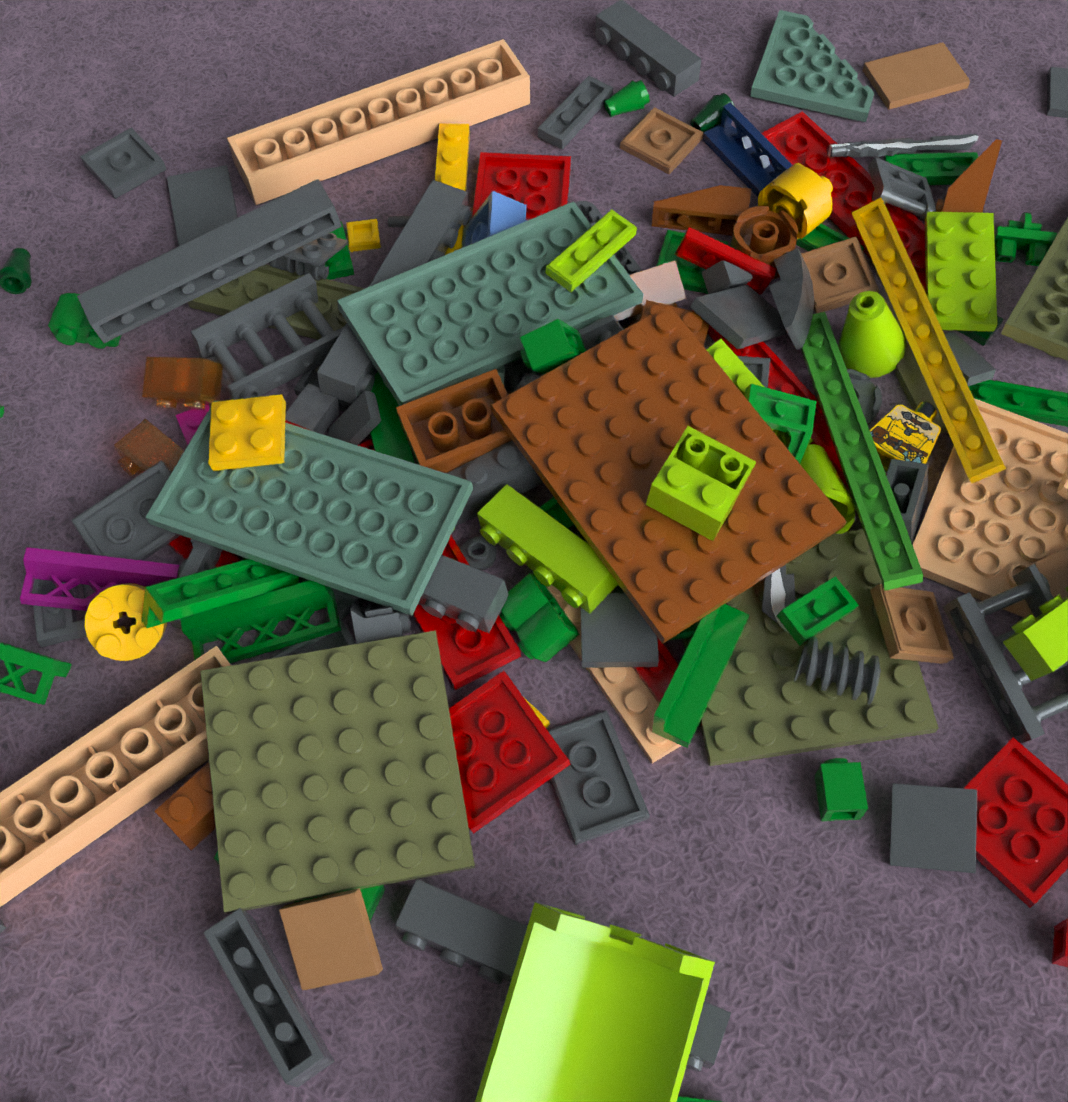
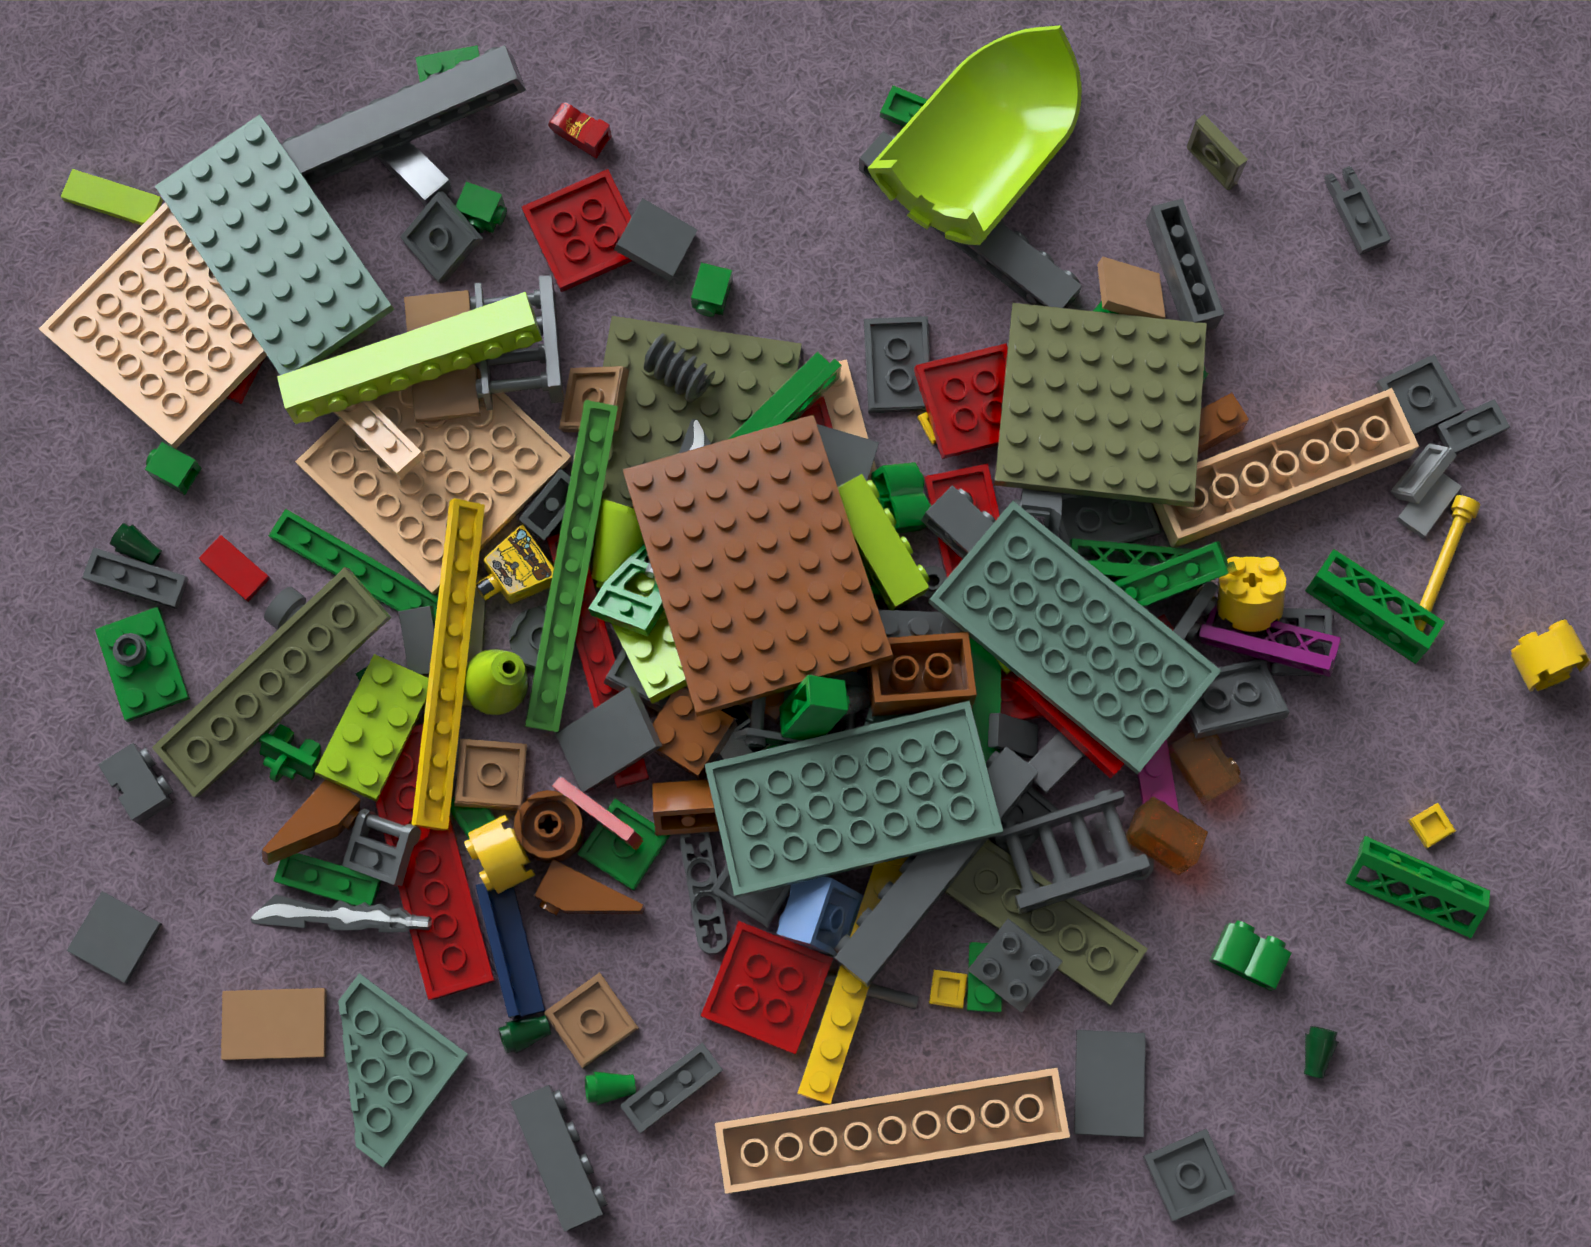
camera: 165 degrees left, 15 degrees up
dark grey brick [77,179,342,343] -> none
yellow plate [208,394,286,471] -> none
lime tile [545,209,637,292] -> none
lime slope [646,426,756,541] -> none
dark grey slope [702,261,753,294] -> none
flat silver slope [769,248,814,350] -> none
green plate [776,576,859,646] -> none

